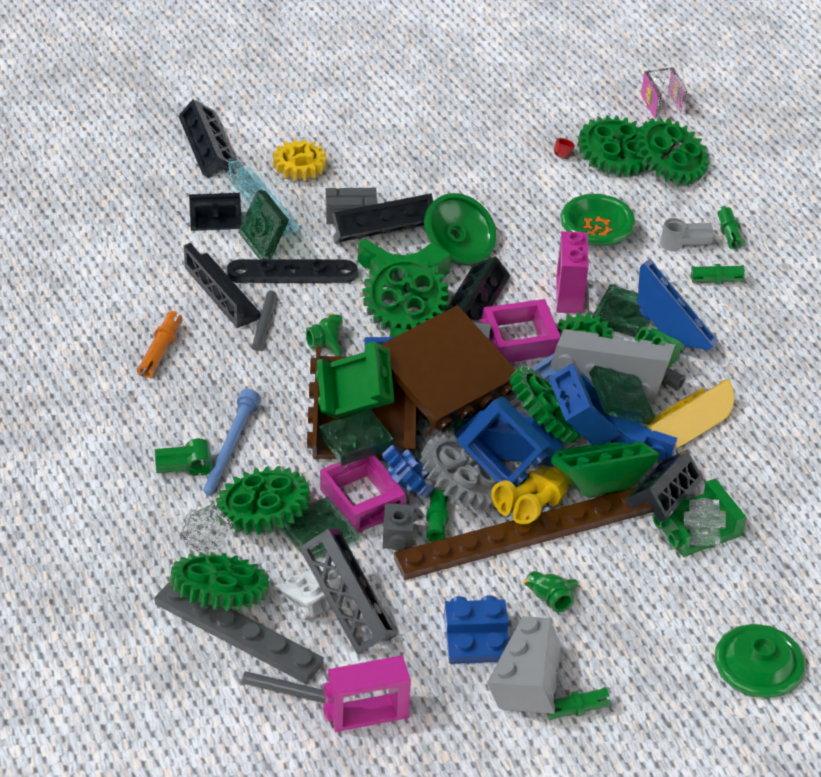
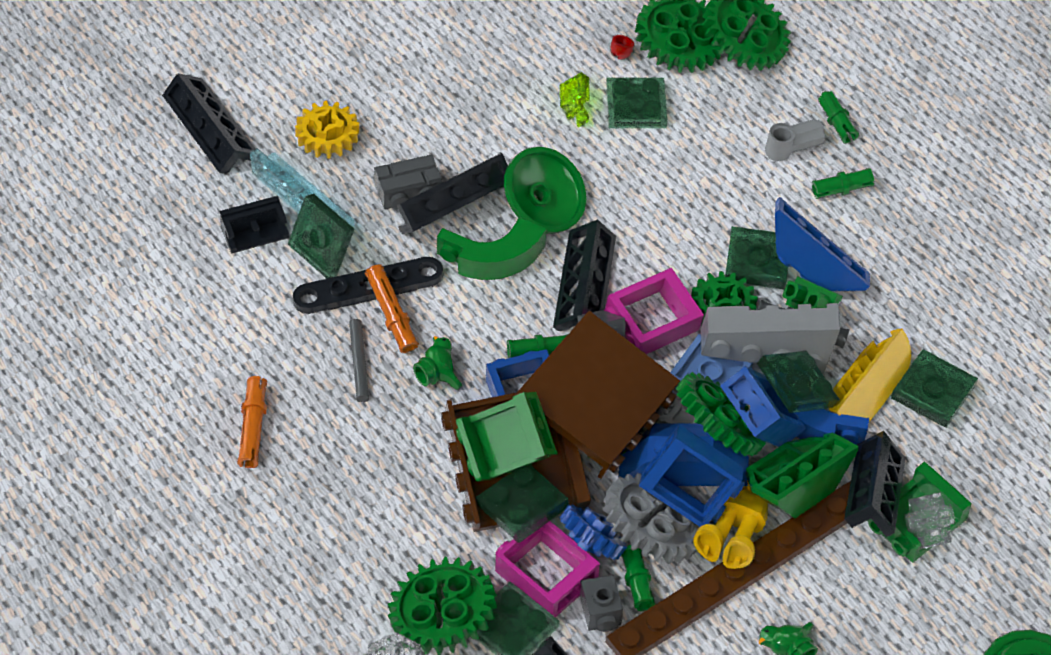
camera: 15 degrees left, 10 degrees up
green piece [154,438,213,476] -> none
black fence [184,243,260,328] -> none
medium blue piece [203,389,261,495] -> none
green gear [362,253,449,330] -> none
dark pink window [556,231,589,314] -> none
green piece [560,194,636,246] -> none
none -> orange pin [365,264,419,353]
none -> clear neon green plate [560,72,590,127]
none -> clear green plate [606,77,668,128]
none -> clear green plate [891,349,978,428]

